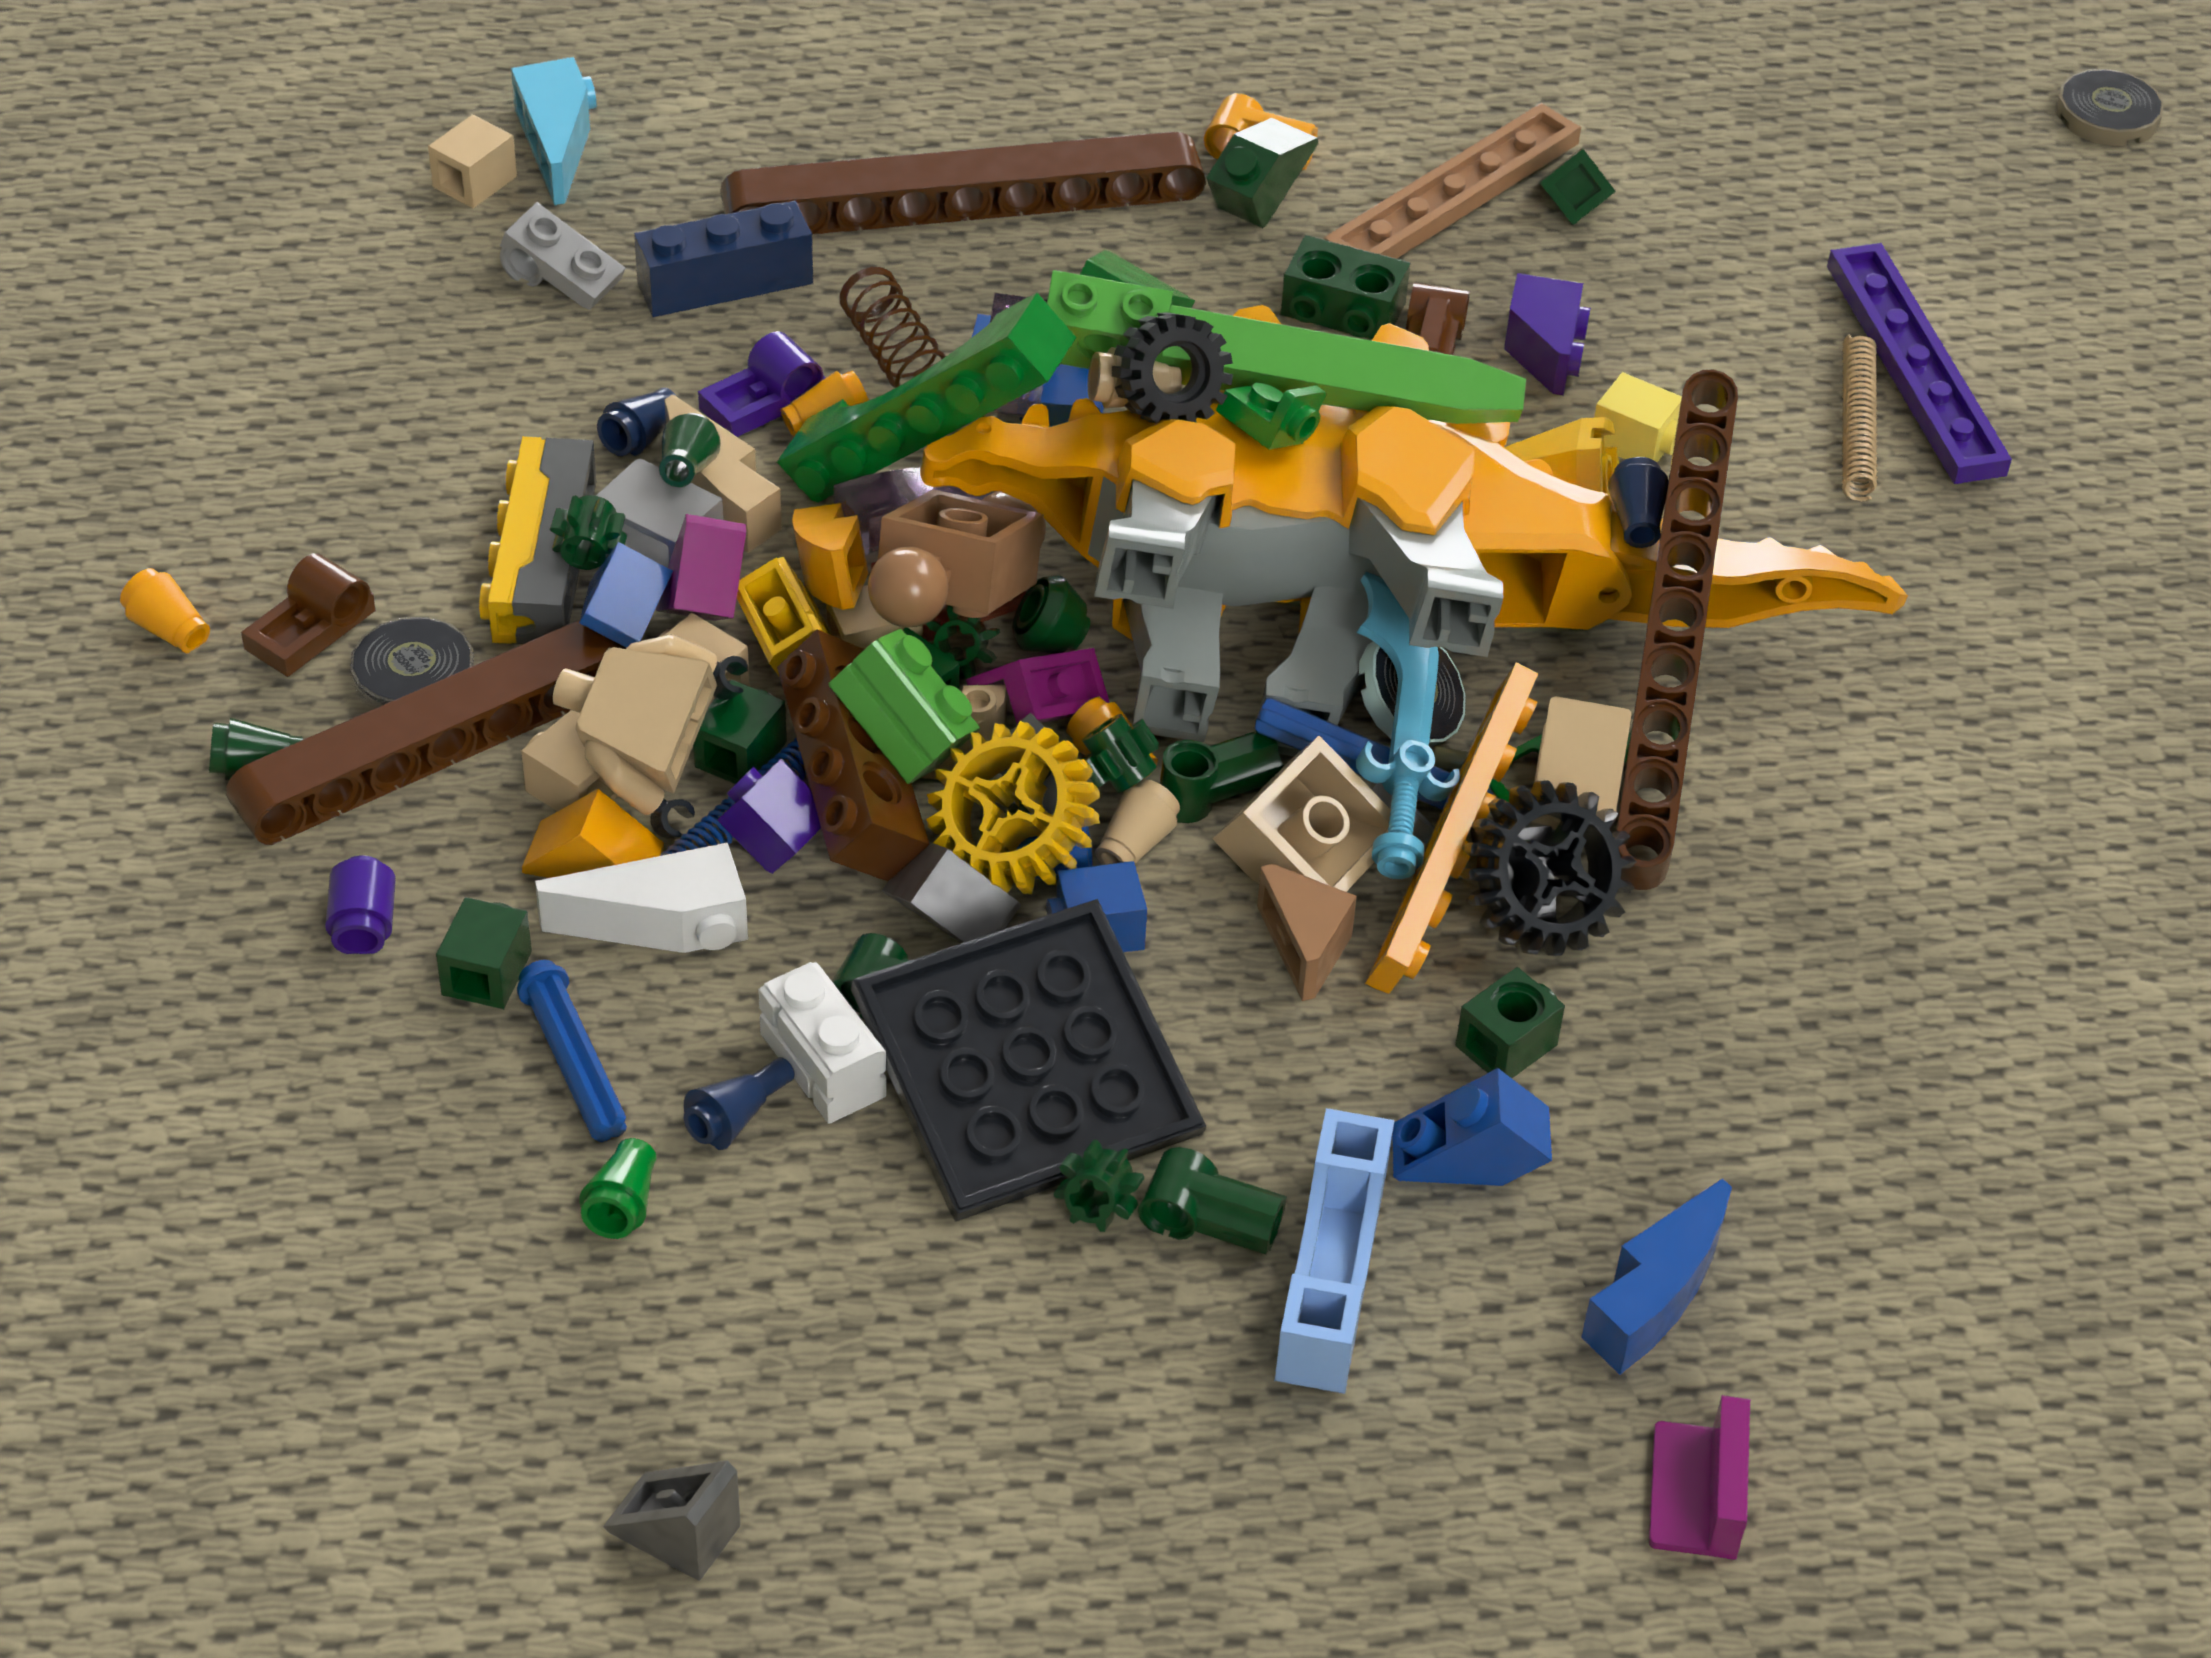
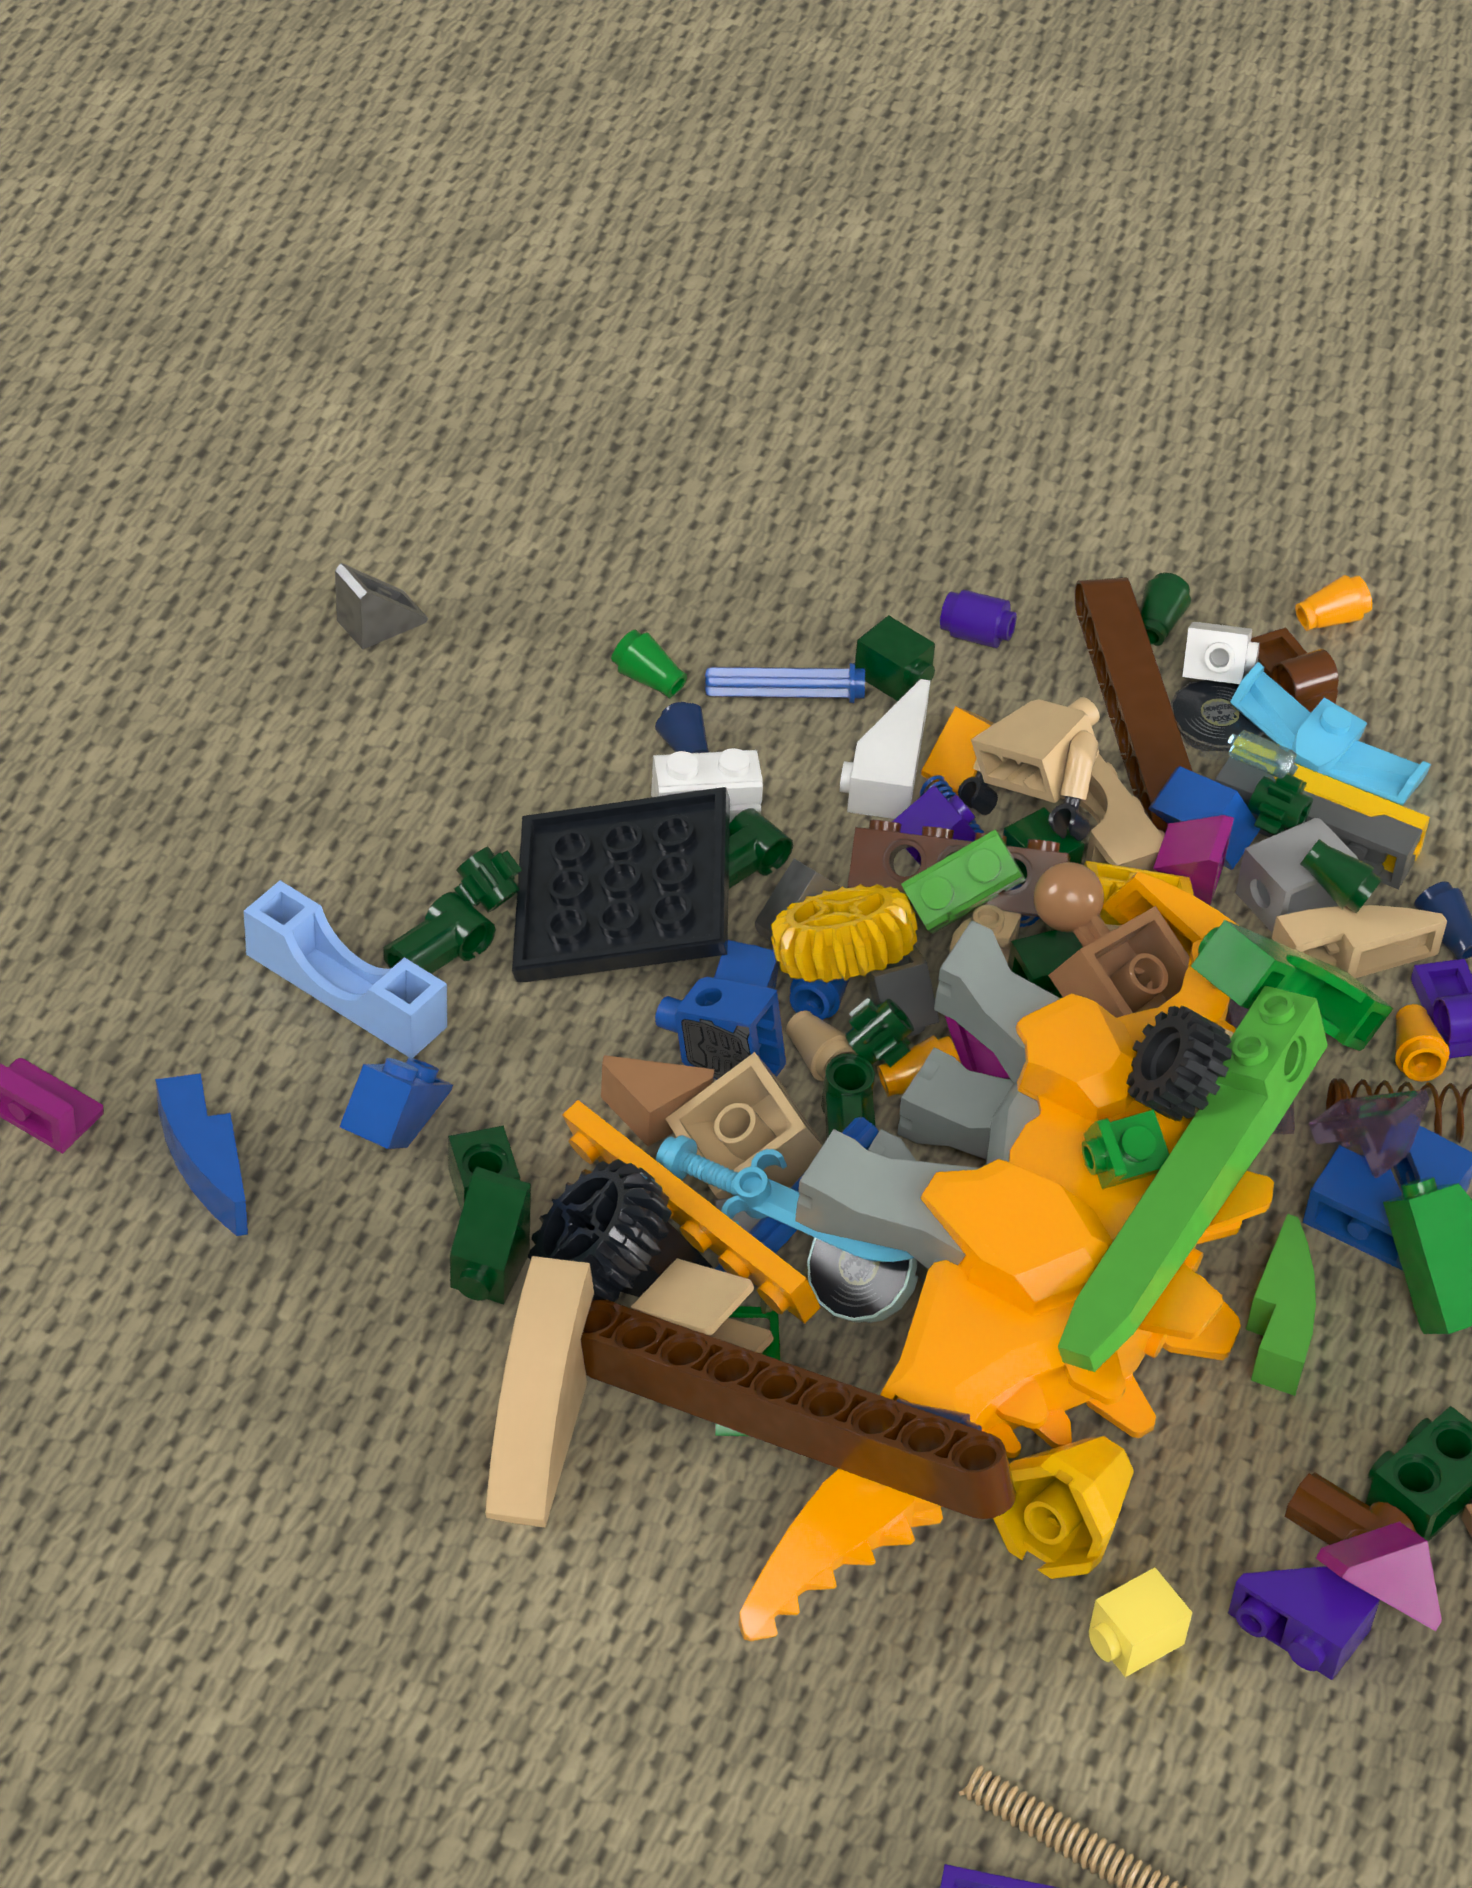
camera: 115 degrees right, 0 degrees up
none -> dark green slope [450,1167,531,1305]
none -> tan slope [485,1256,594,1528]
none -> blue torso [655,977,786,1080]
none -> white brick [1182,622,1259,684]
none -> clear light blue axle [1227,730,1298,779]
none -> medium azure plate [1230,662,1431,805]
none -> magenta slope [1316,1521,1442,1631]

